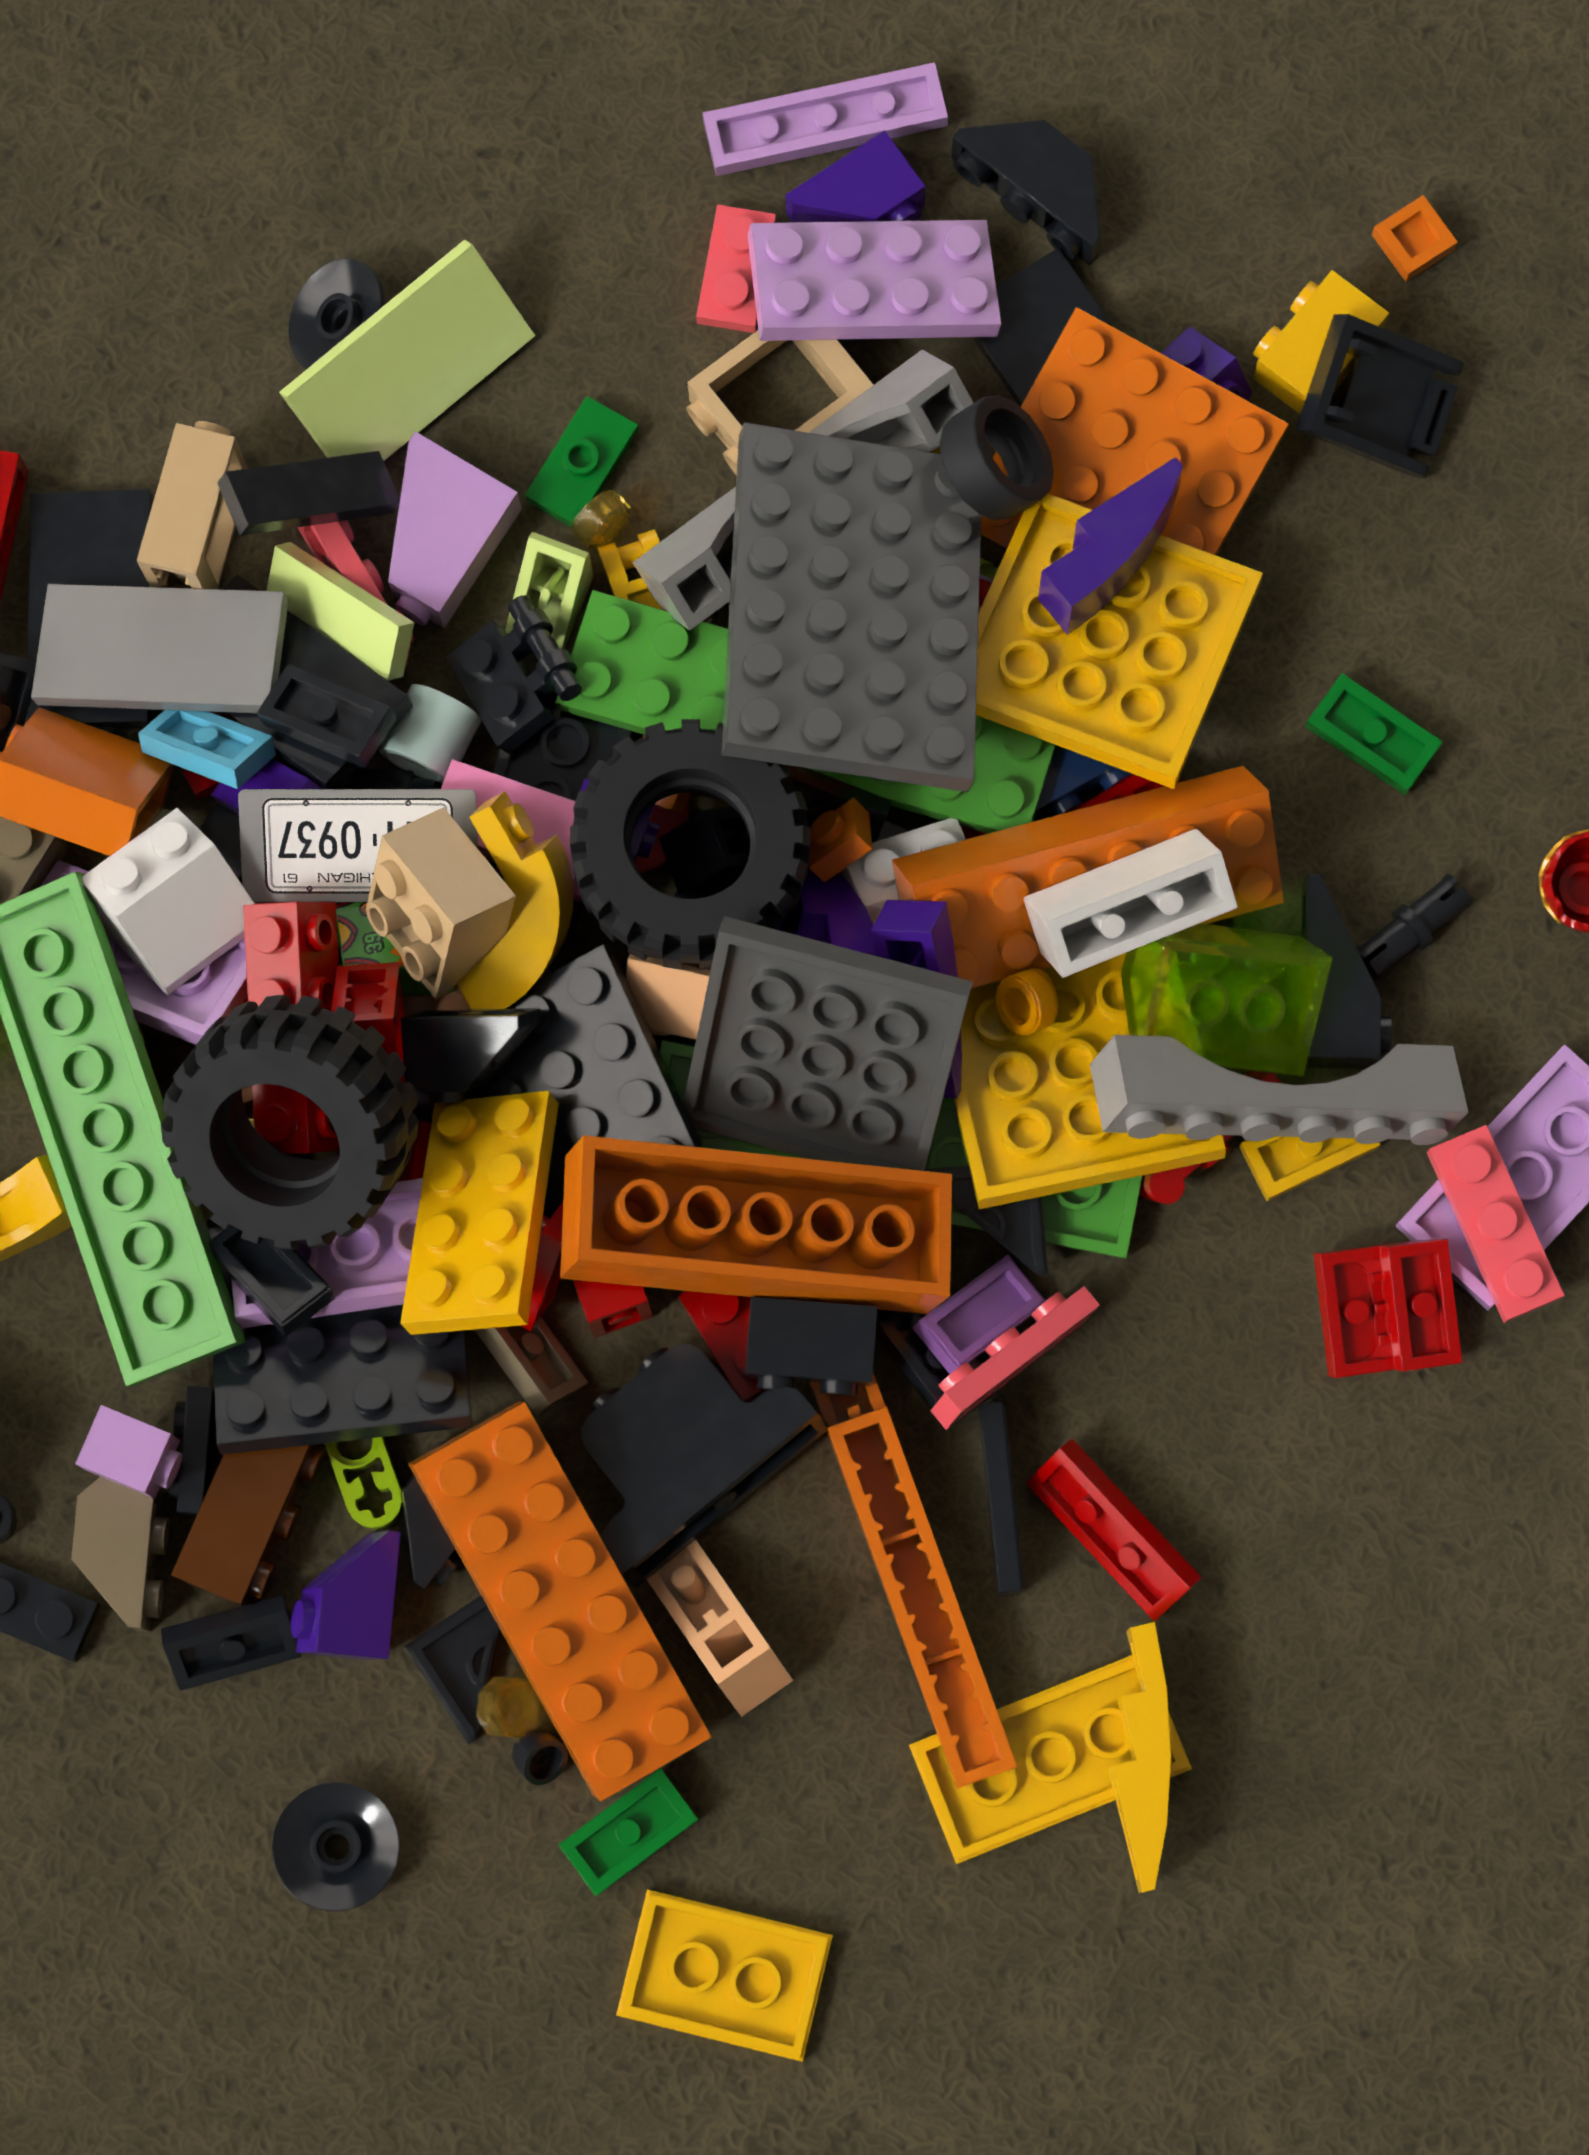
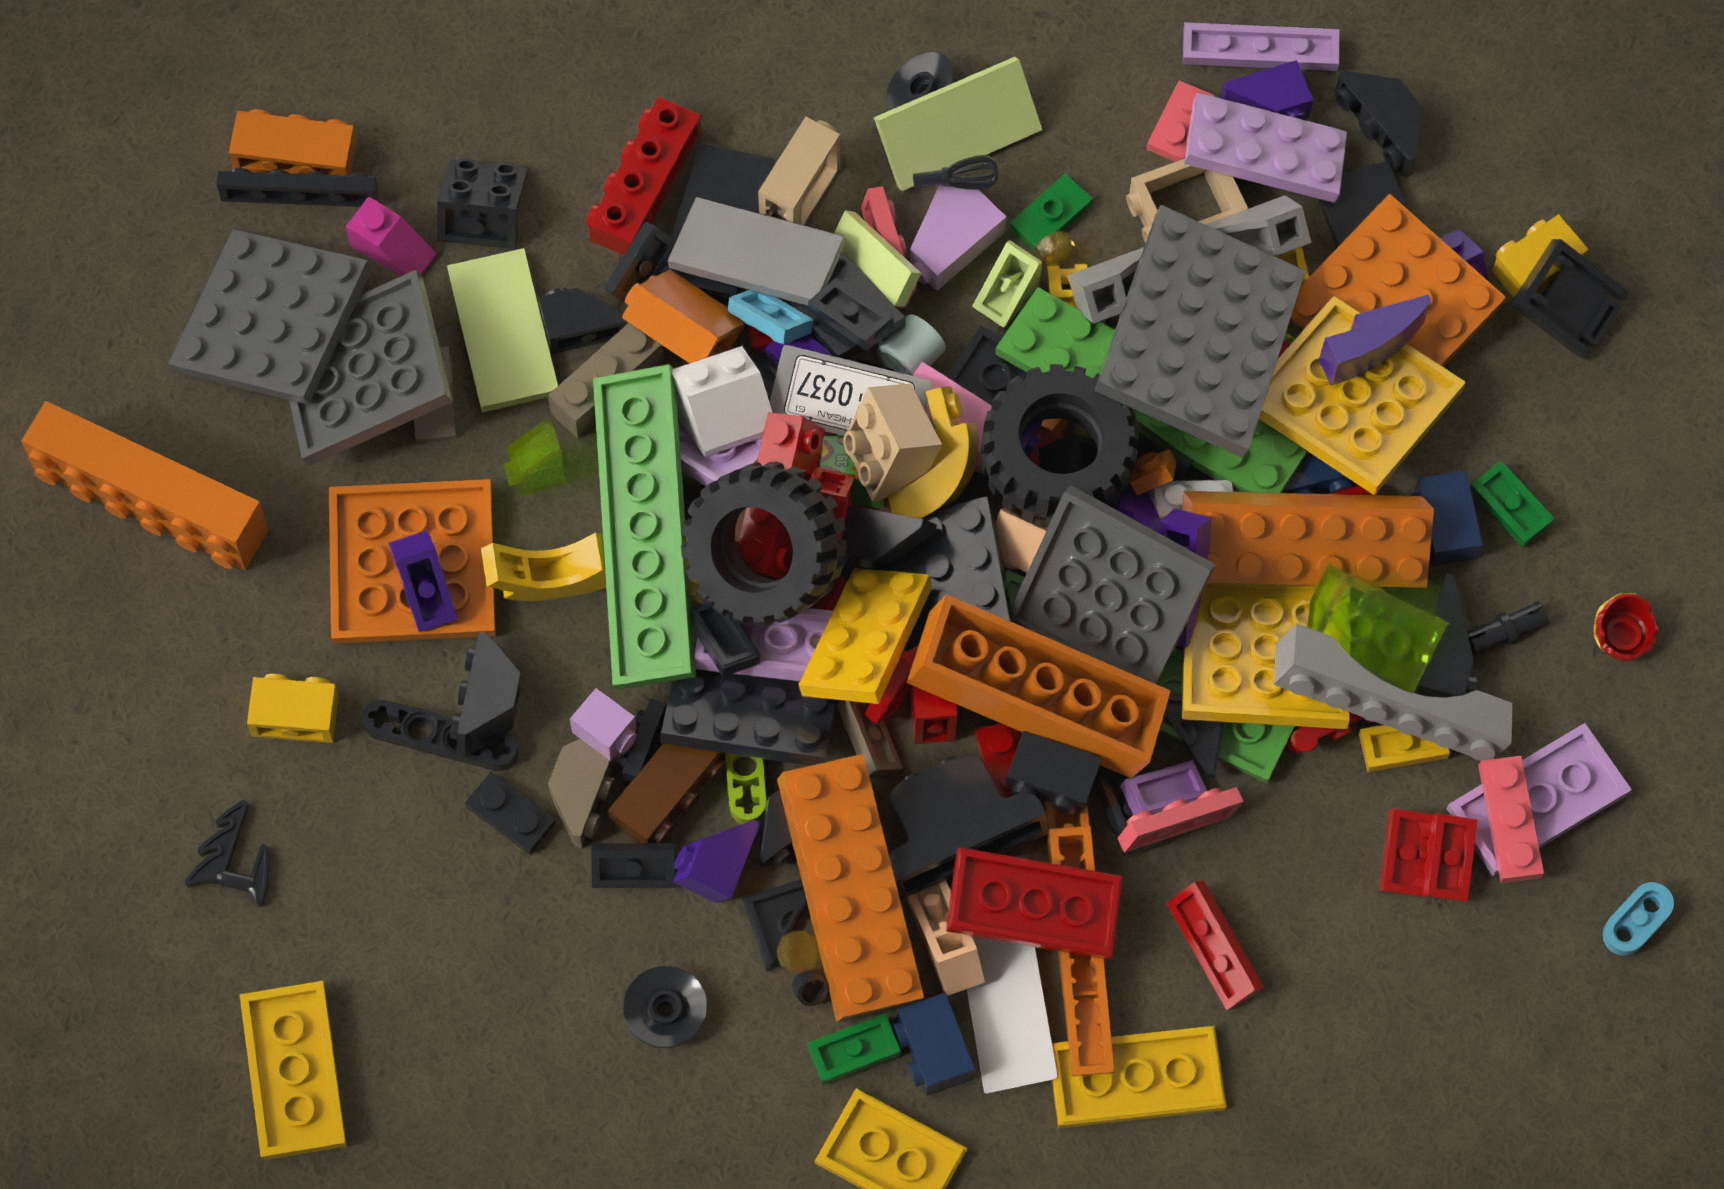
camera: 10 degrees right, 10 degrees down
black tile [217,451,400,536] -> none
black plate [446,595,582,754] -> none
black tyre [939,395,1054,521] -> none
black tile [978,1402,1024,1597] -> none
light orange tile [995,968,1059,1036] -> none
white brick [1023,828,1238,978] -> none
yellow slope [1108,1622,1171,1893] -> none
orange plate [1372,195,1458,282] -> none
none -> dark blue brick [893,993,975,1096]
none -> black piece [913,155,998,190]
none -> red tile [946,847,1123,960]
none -> white sticker [967,936,1057,1094]
none -> dark blue brick [1410,471,1483,566]

